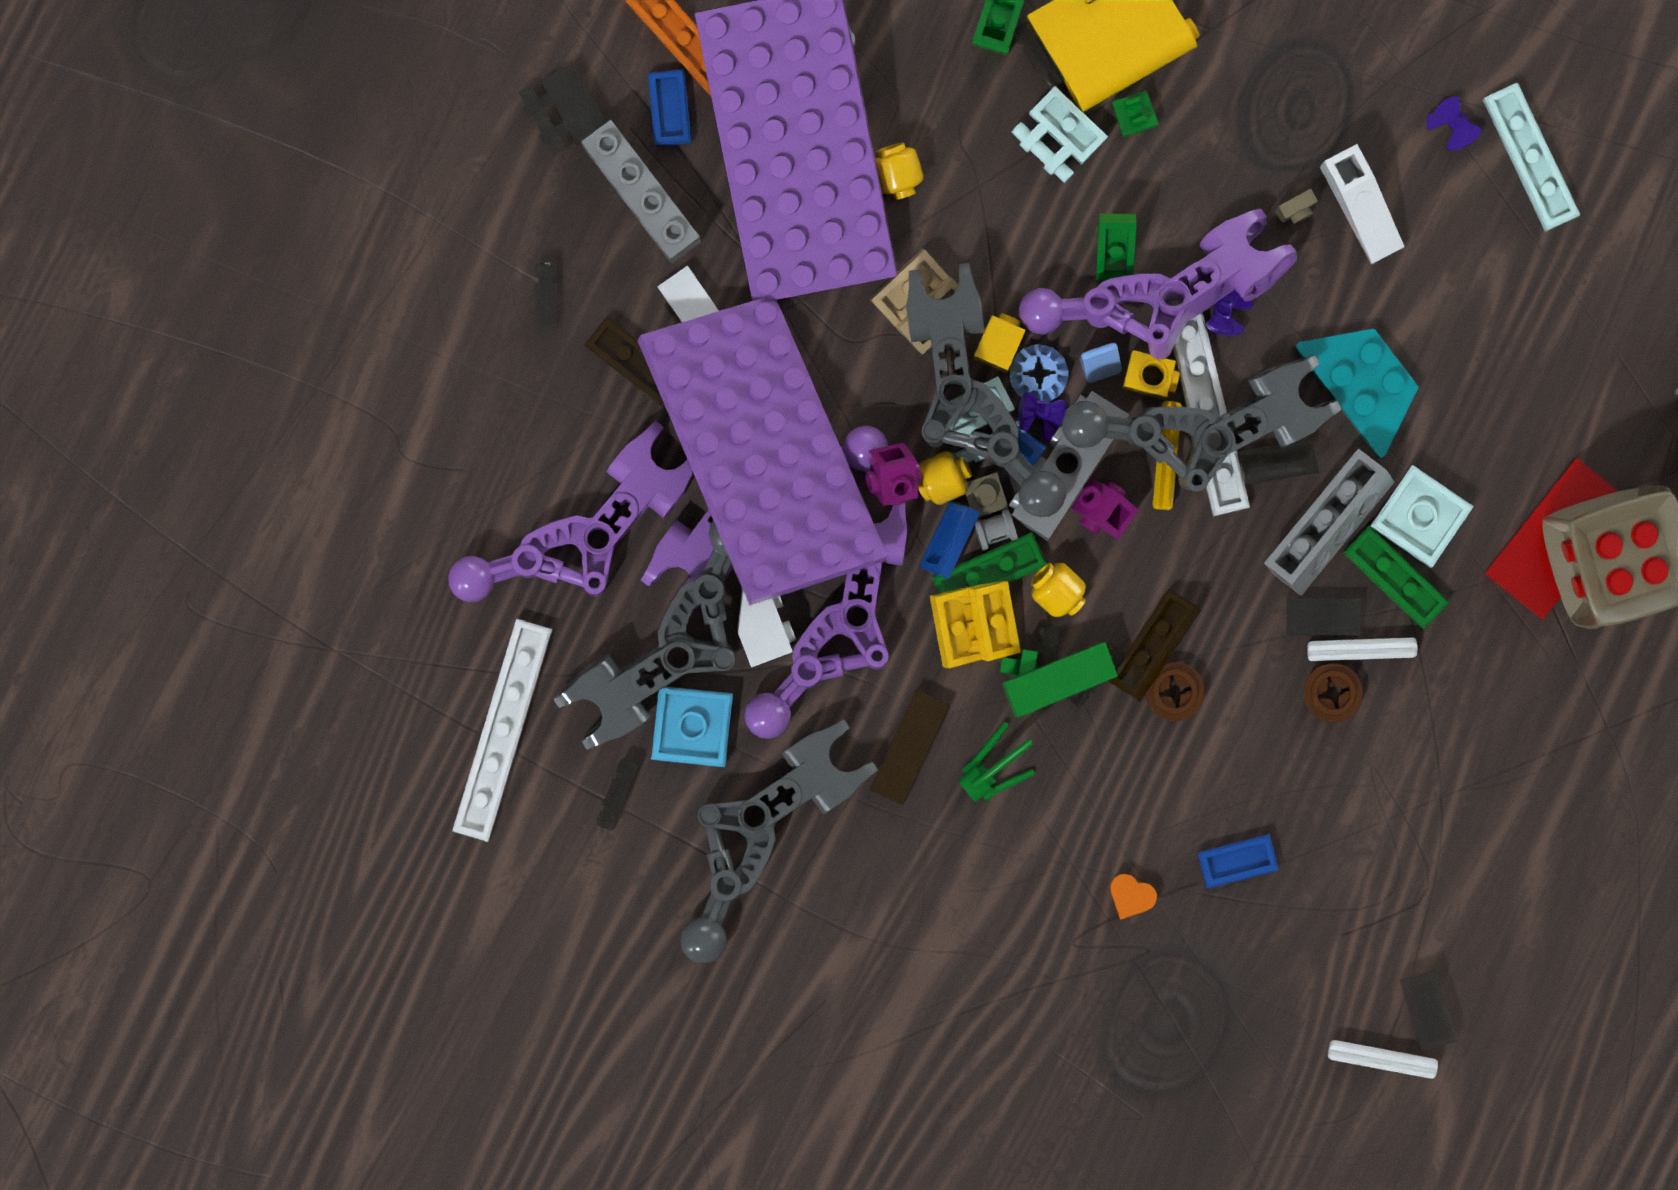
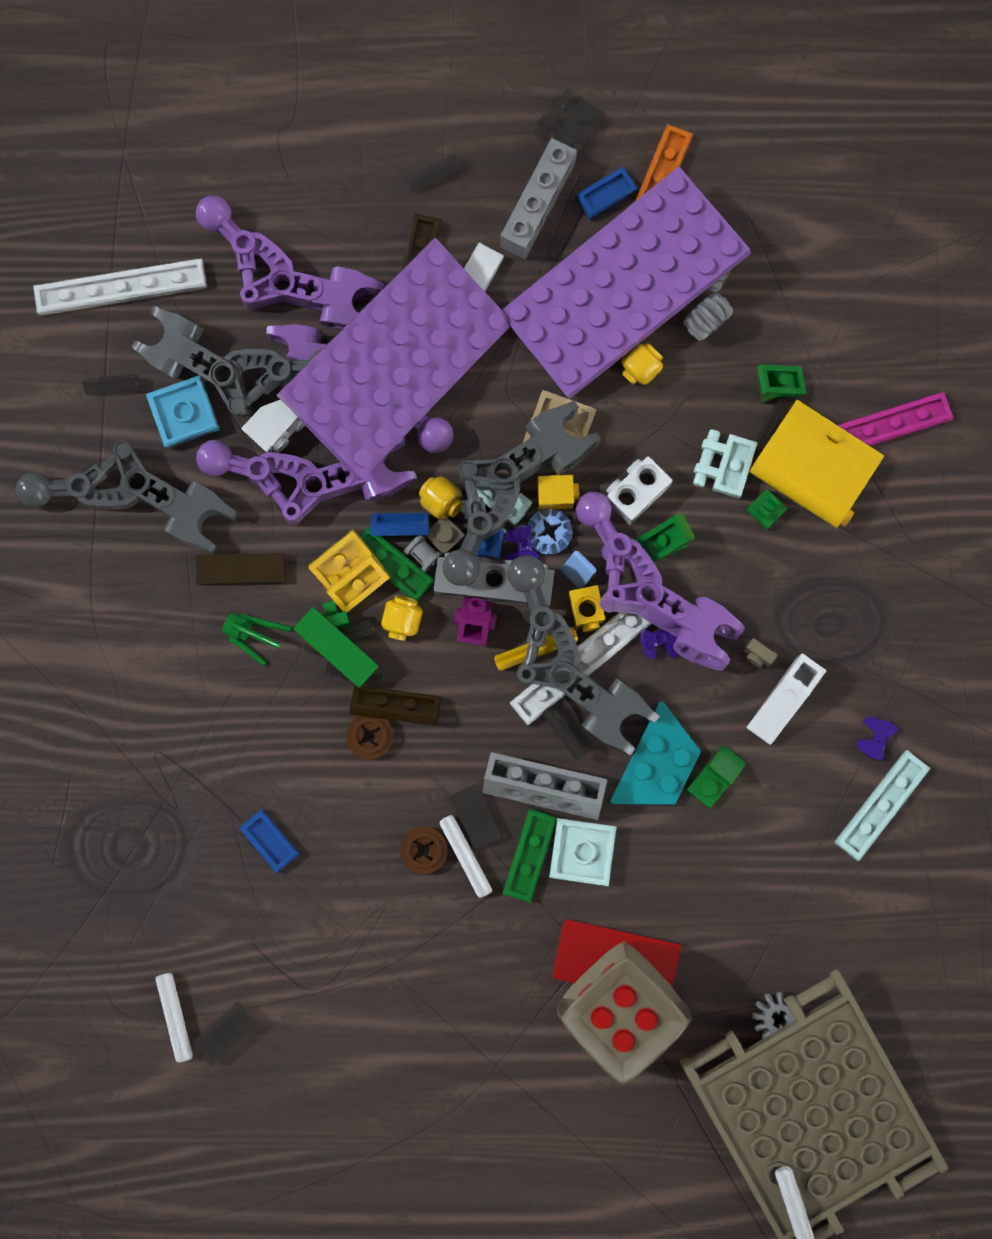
camera: 60 degrees right, 5 degrees down
magenta brick [866,443,922,506] -> none
orange tile [1110,874,1157,920] -> none
none -> white brick [606,456,673,526]
none -> light grey gear [683,293,733,341]
none -> green slope [686,745,746,809]

